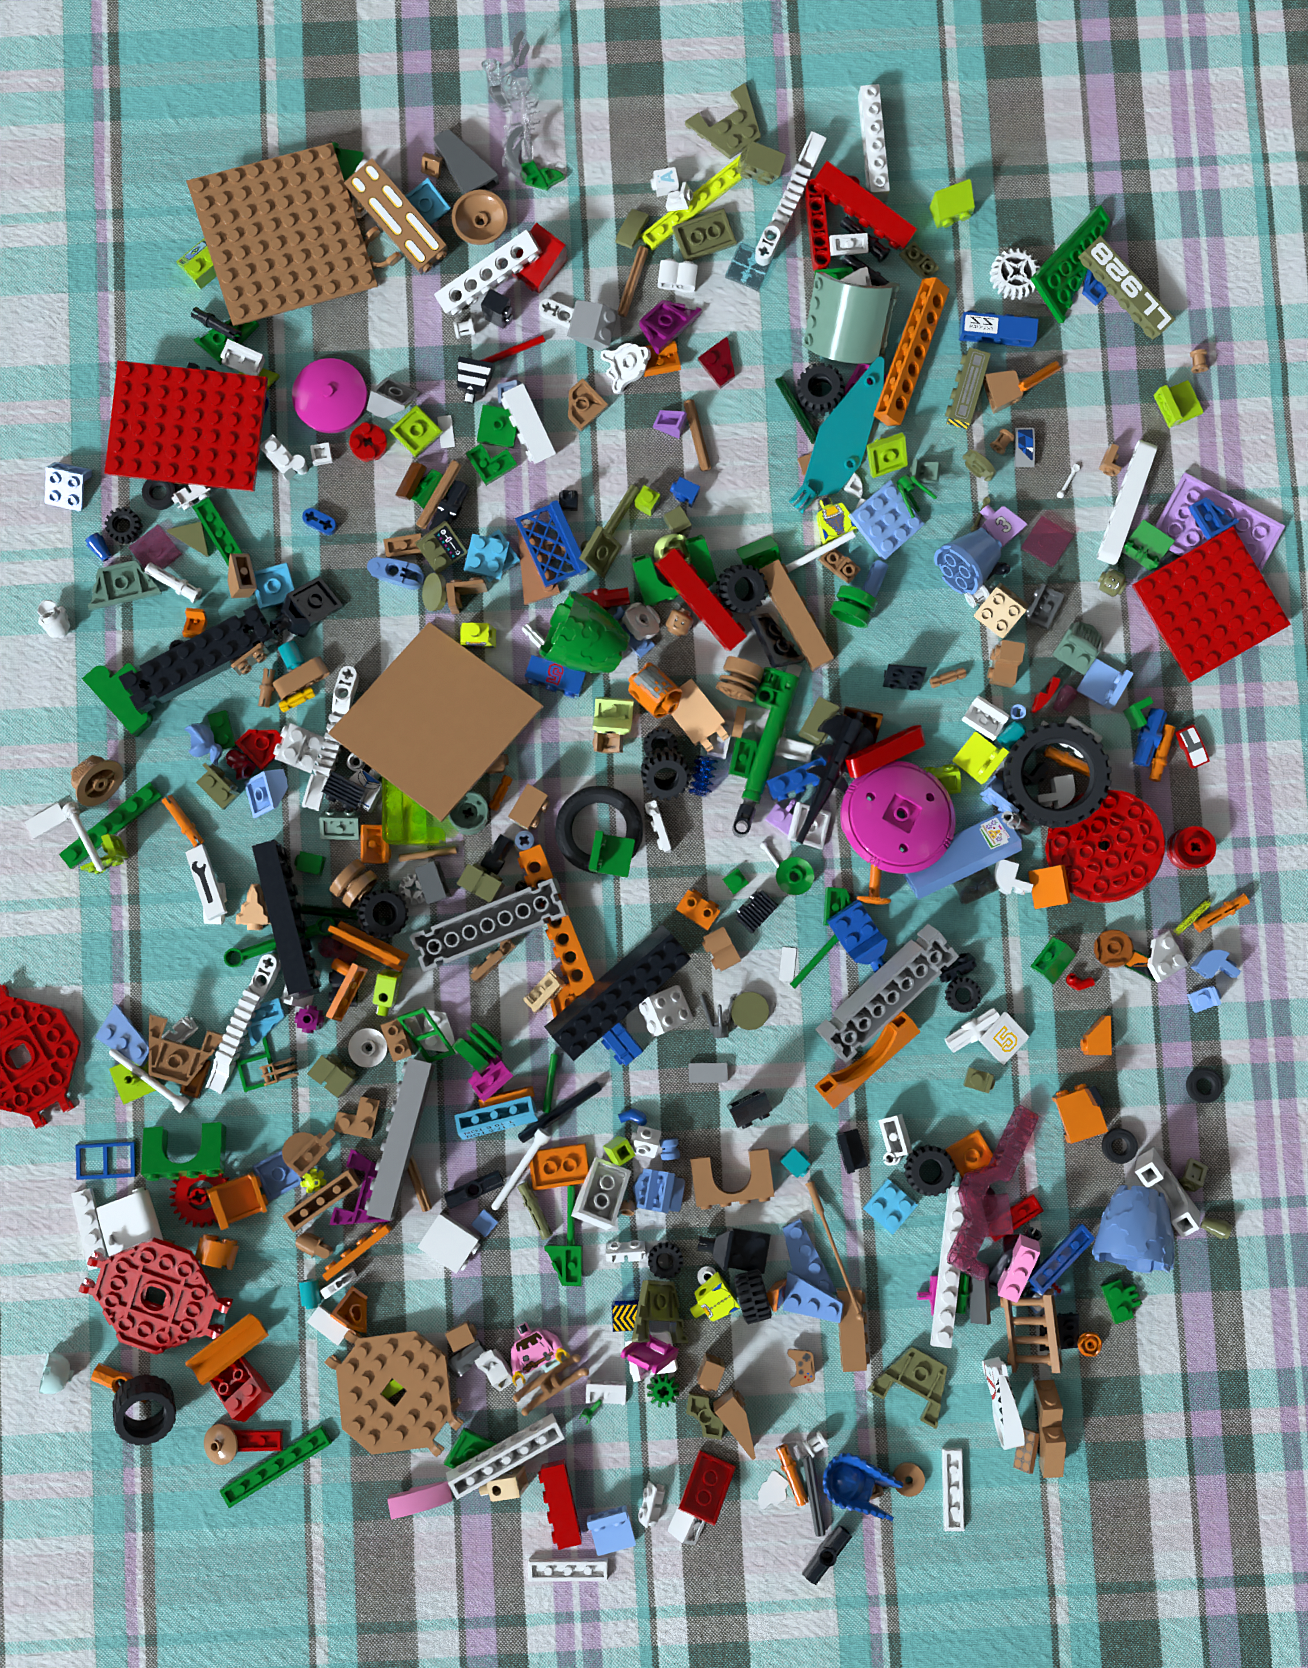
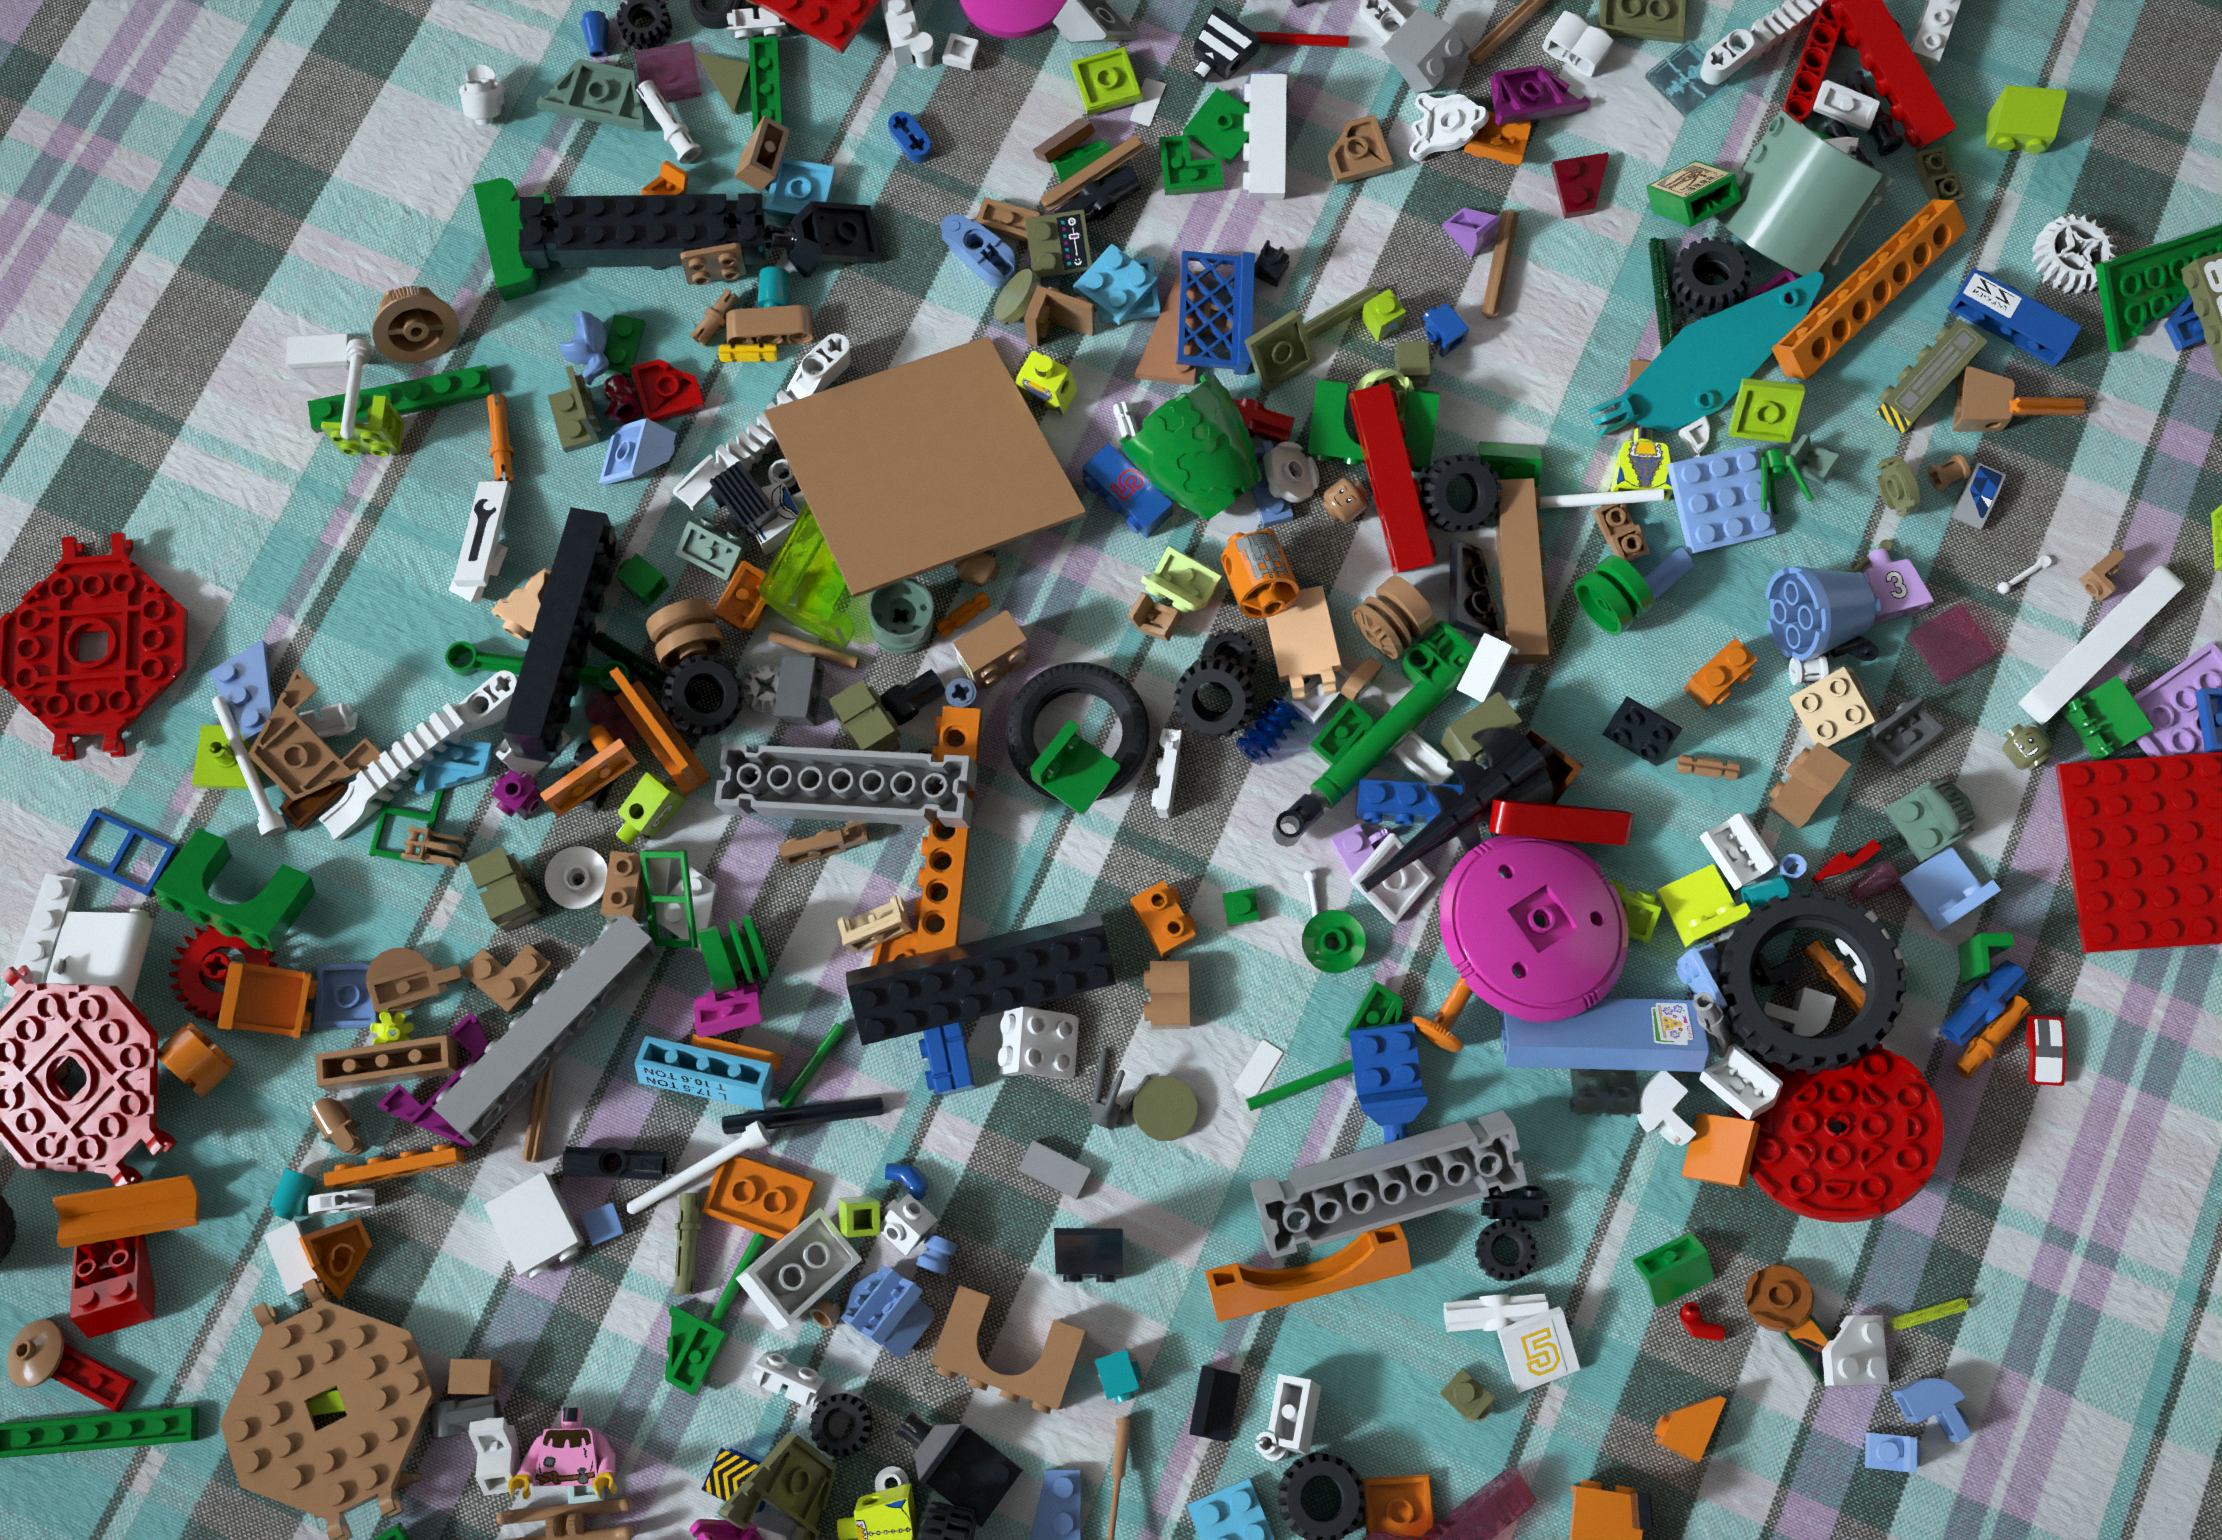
camera: 30 degrees right, 10 degrees down
white plate [273,723,325,773] -> none
red plate [349,422,387,462] -> none
black brick [735,890,779,934] -> none
red wheel [1166,826,1217,870] -> none
orange pin [1193,893,1250,933] -> none
none -> white hinge [1457,633,1520,702]
none -> green brick [1646,160,1742,227]
none -> orange brick [1683,637,1758,710]
none -> white bracket [1699,1043,1783,1120]

